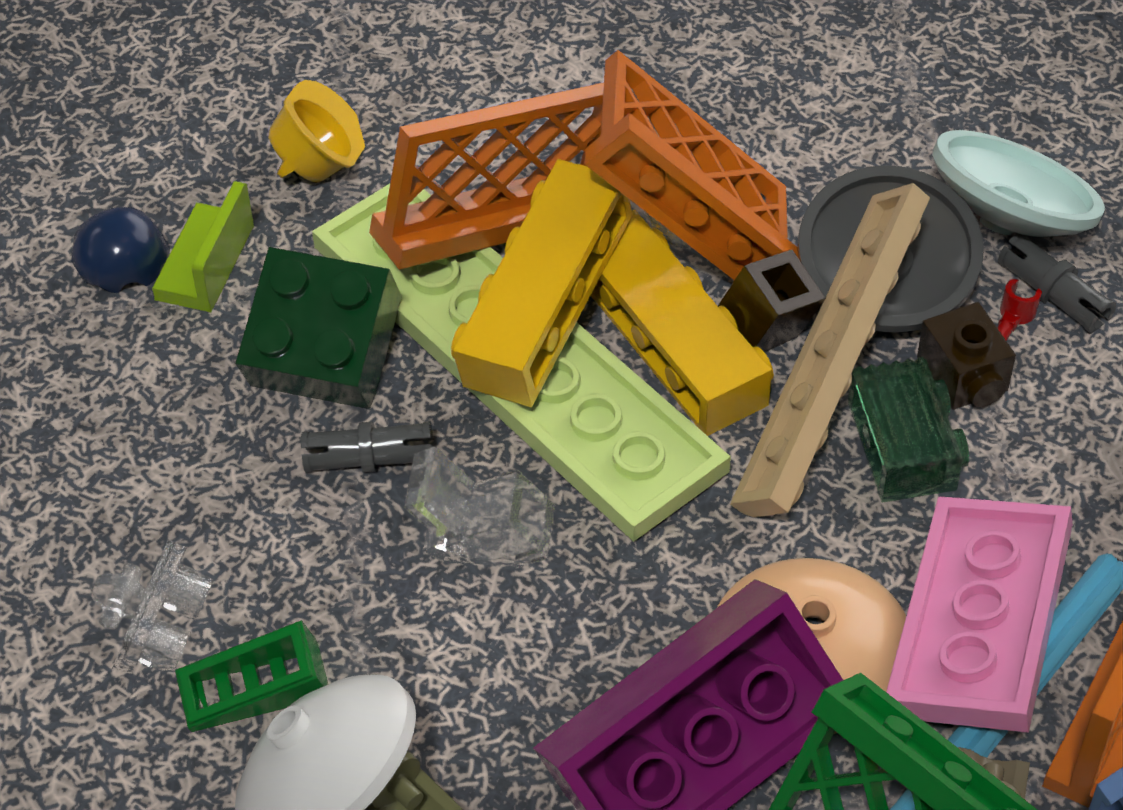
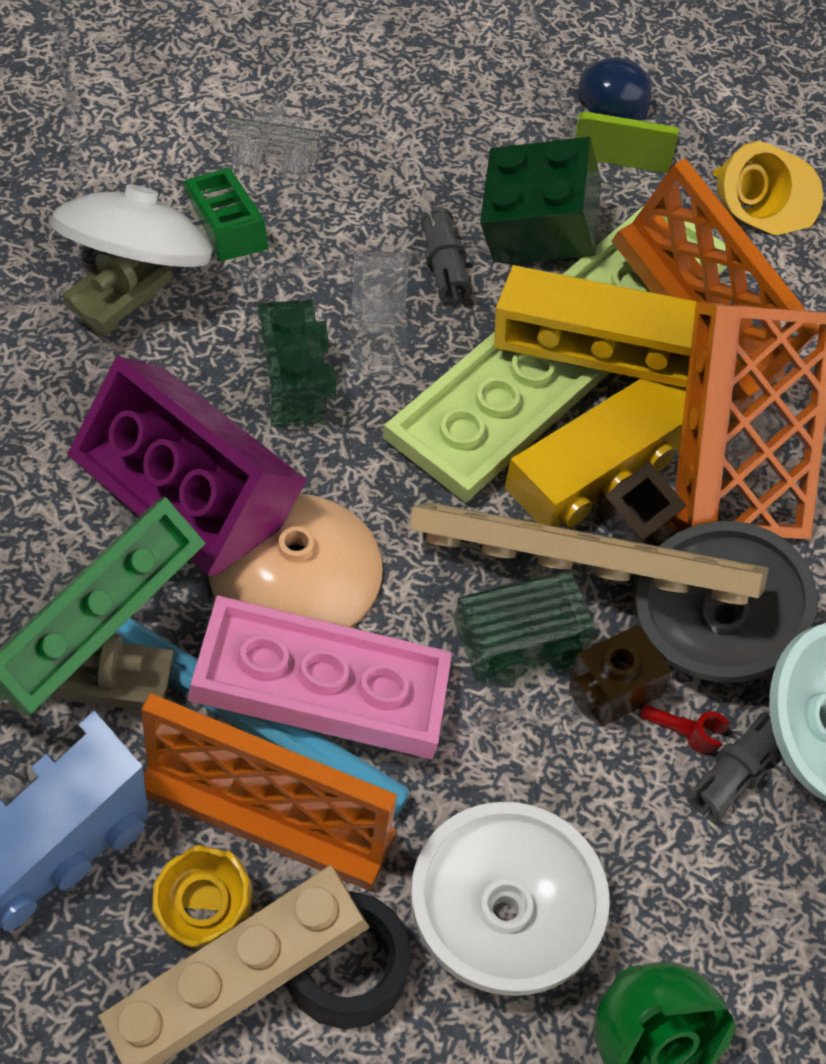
camera: 75 degrees right, 5 degrees up
none -> clear green brick [258,299,336,428]

